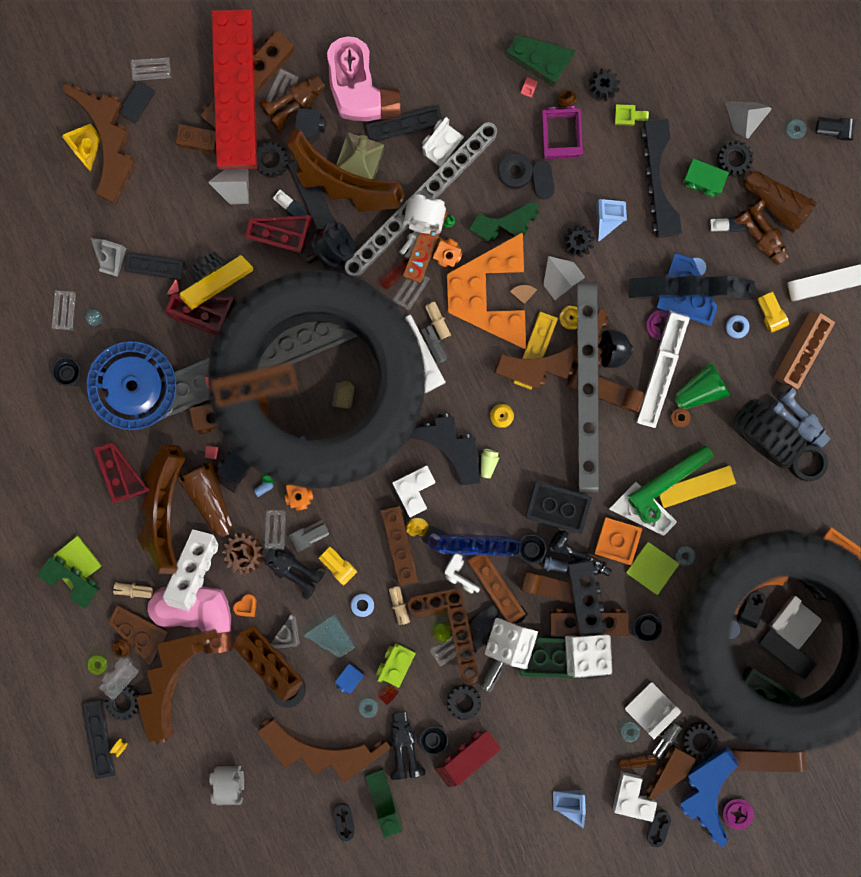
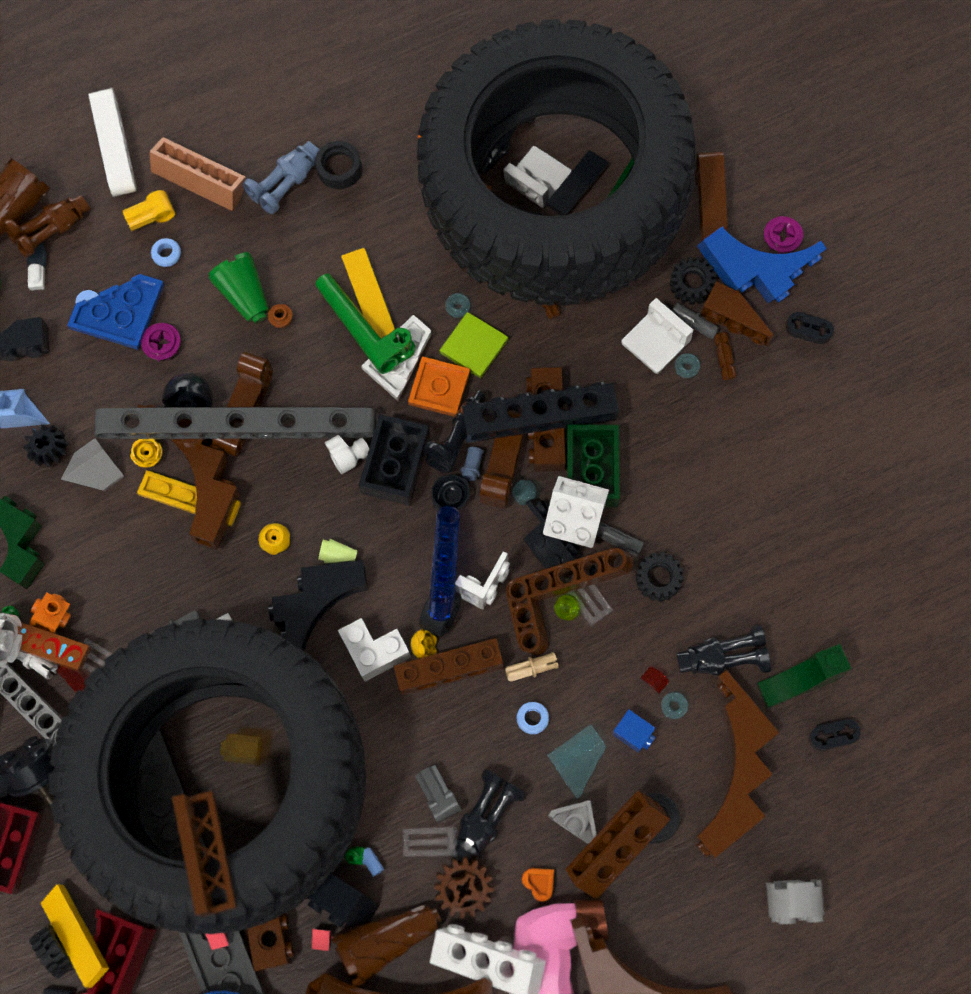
camera: 85 degrees left, 15 degrees down
orange brick [284,485,313,511] -> none
yellow piece [319,547,357,585] -> none
lime bracket [376,642,416,688] -> none
black hat [419,726,448,755] -> none
tan axle [426,302,451,340] -> none
dark red wedge [434,730,501,787] -> none
orange wing [447,233,526,349] -> none
dark orange tile [467,550,526,623] -> none
medium nougat tile [510,285,537,304] -> none
light blue slope [553,790,586,828] -> none
white bracket [565,635,612,677] -> none
white brick [612,771,657,822] -> none
black arch [629,275,756,300] -> none
black hat [633,614,662,643] -> none
white slope [637,310,690,428] -> none
black tyre [732,398,807,469] -> none
none -> white piece [325,435,369,474]
none -> clear light blue plate [512,480,536,505]

